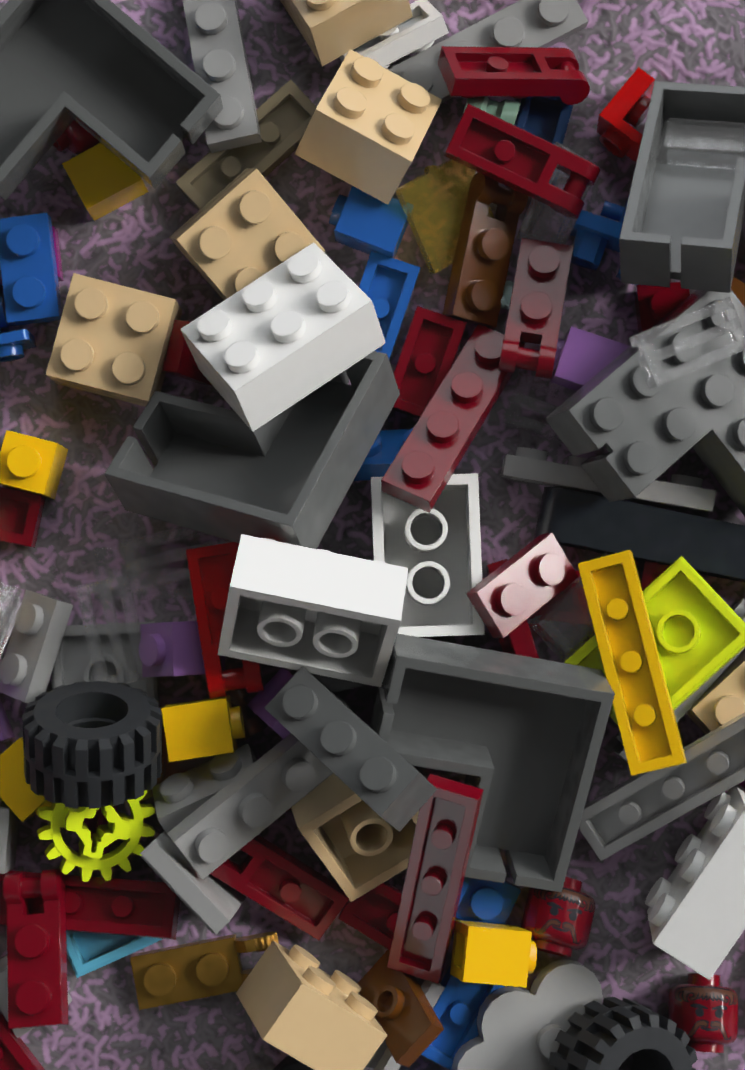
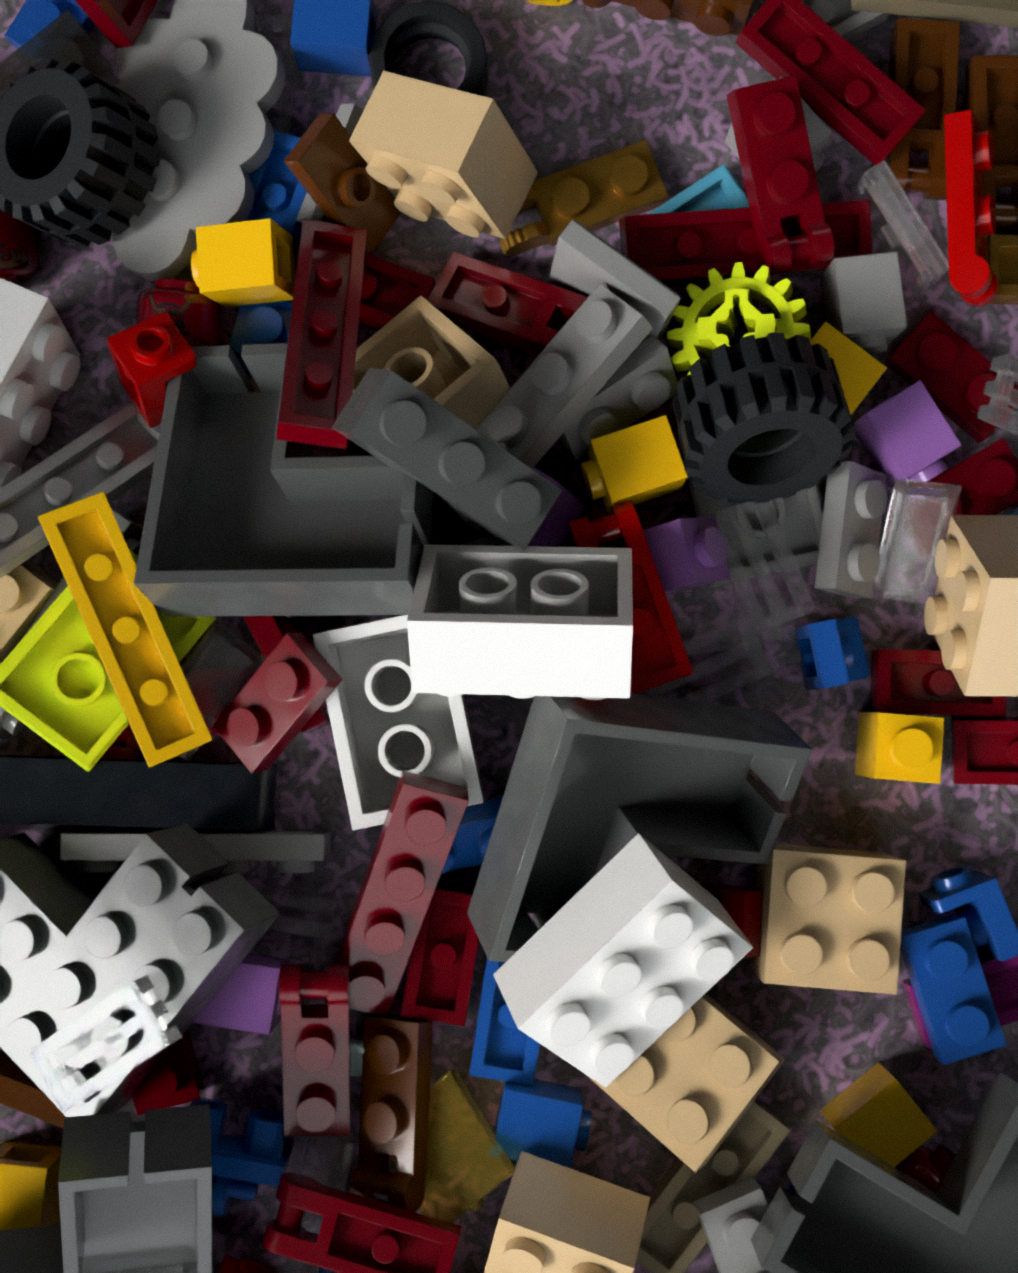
camera: 170 degrees right, 0 degrees up
none -> red bracket [106,313,197,429]
none -> blue bracket [793,617,870,690]

